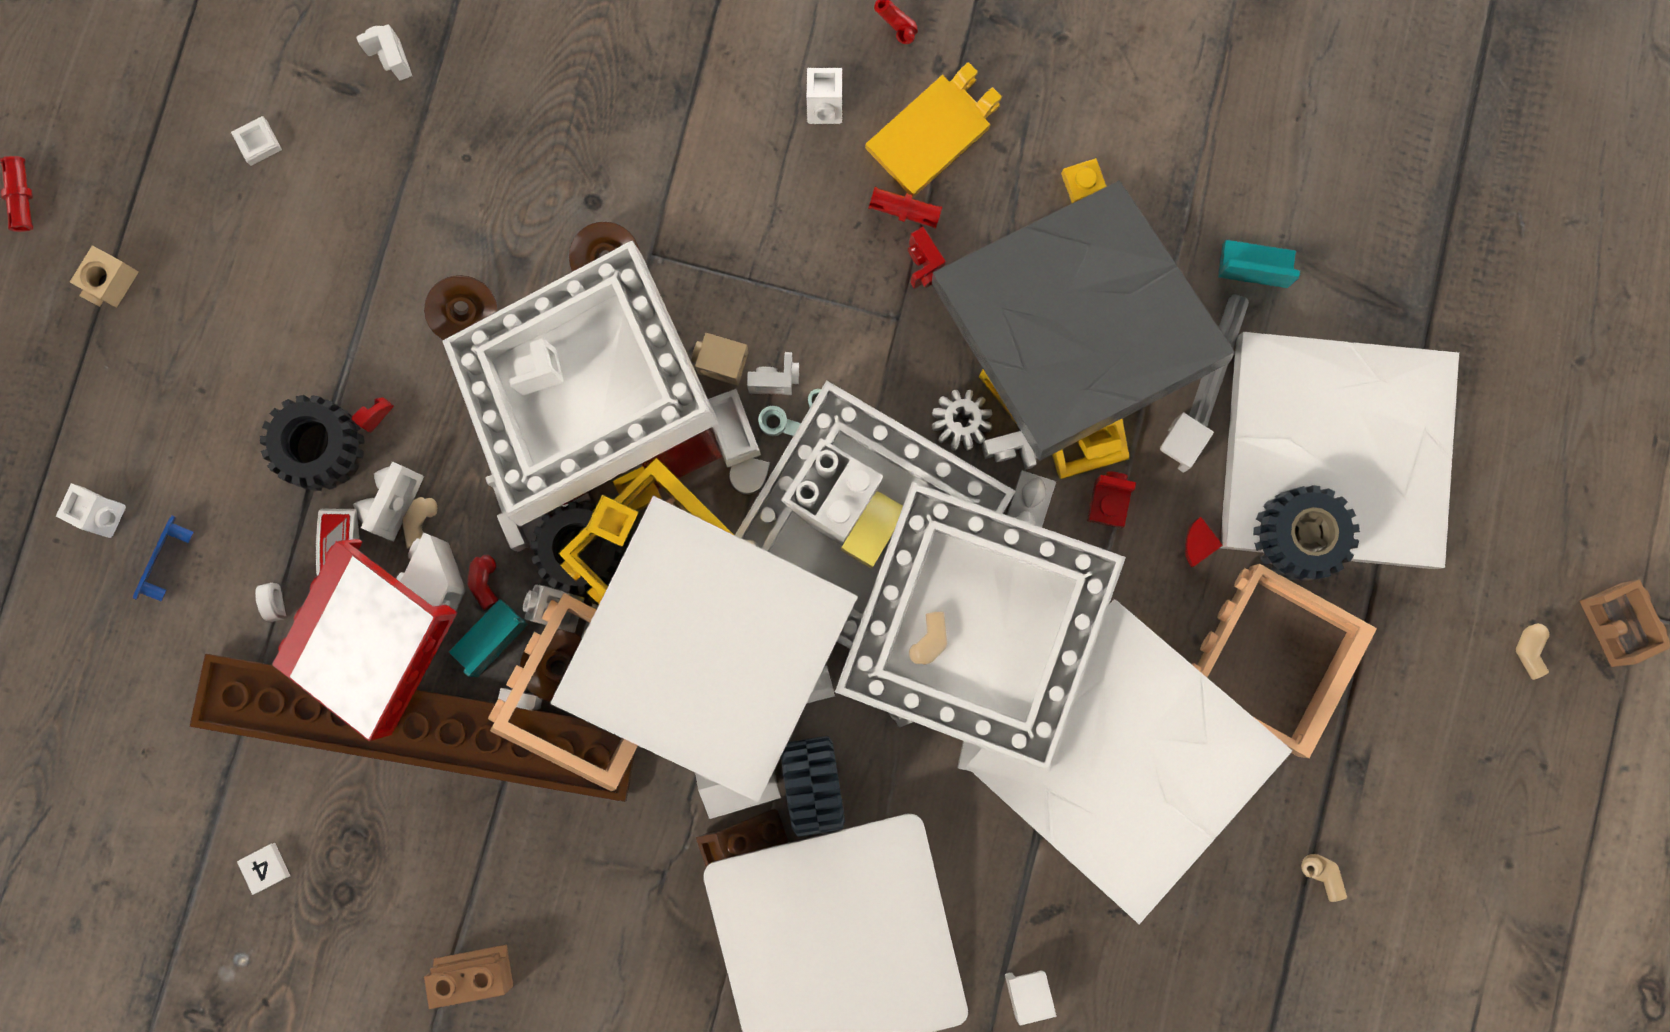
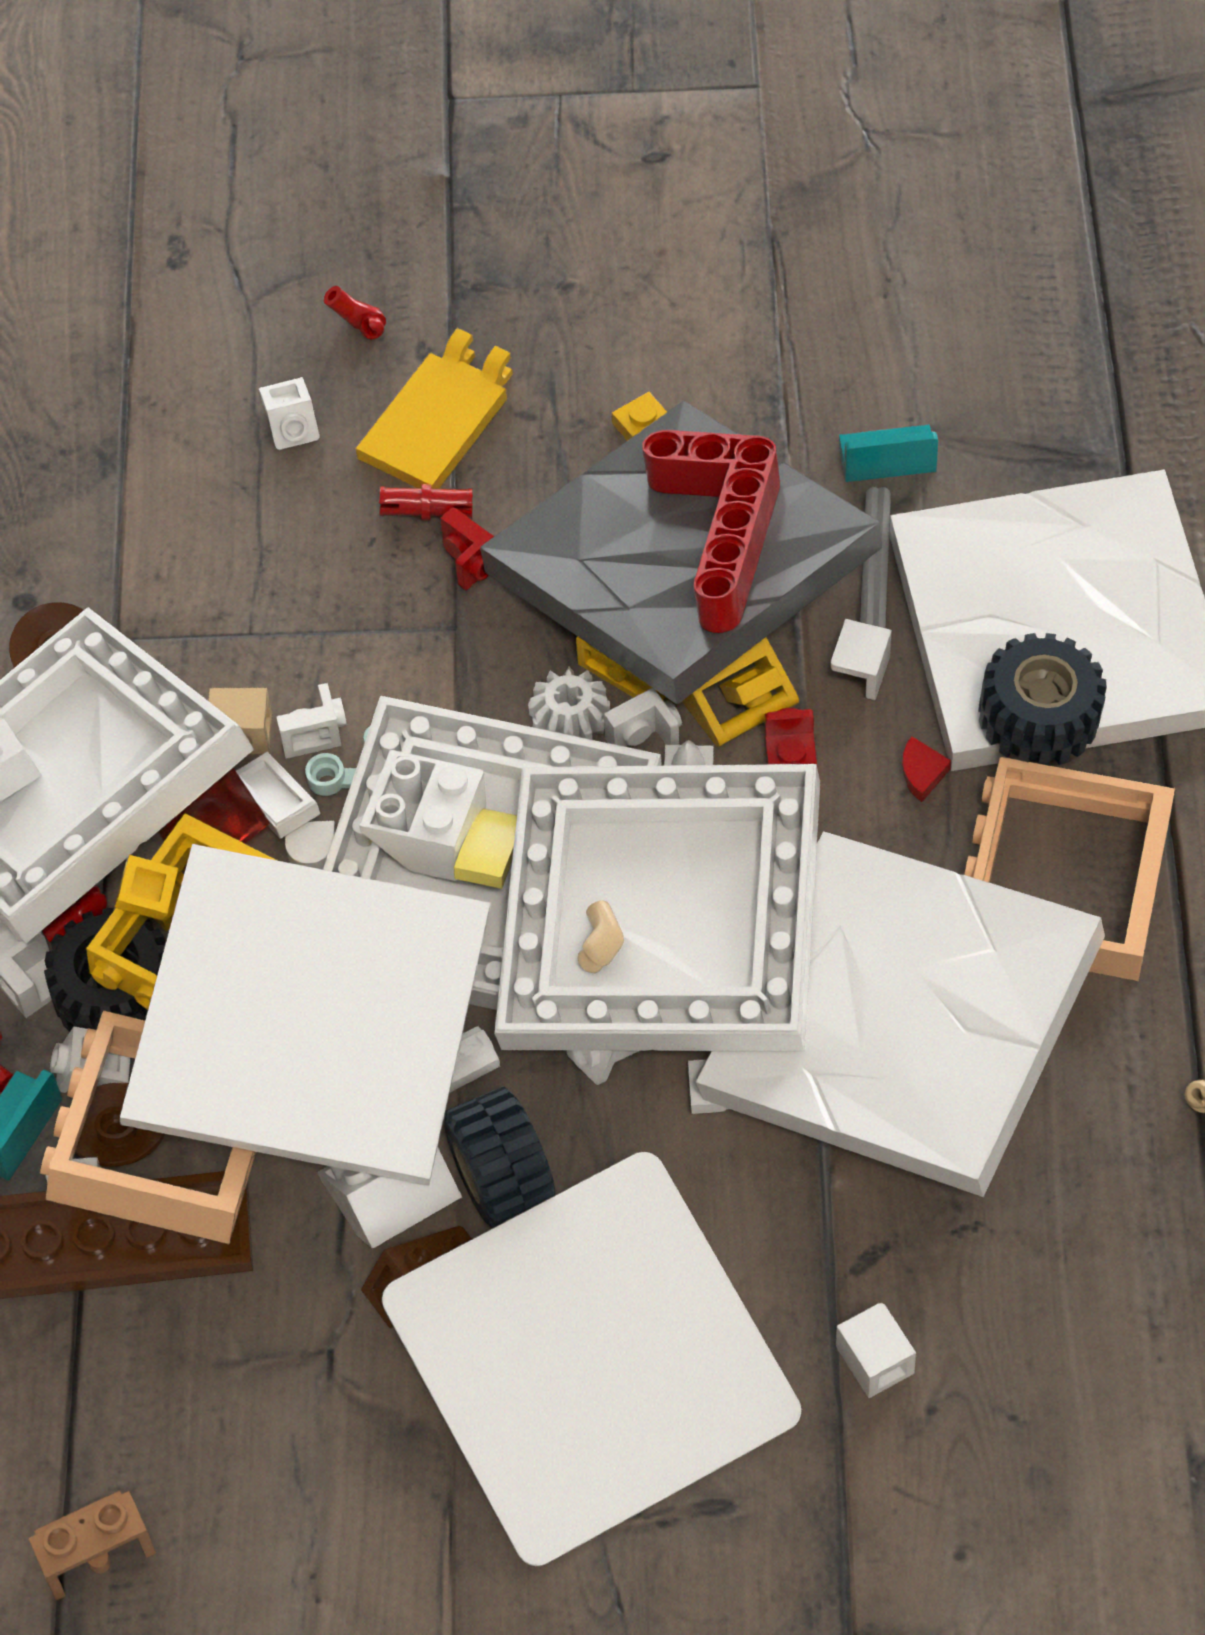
camera: 10 degrees left, 25 degrees down
none -> red beam [642,430,780,633]

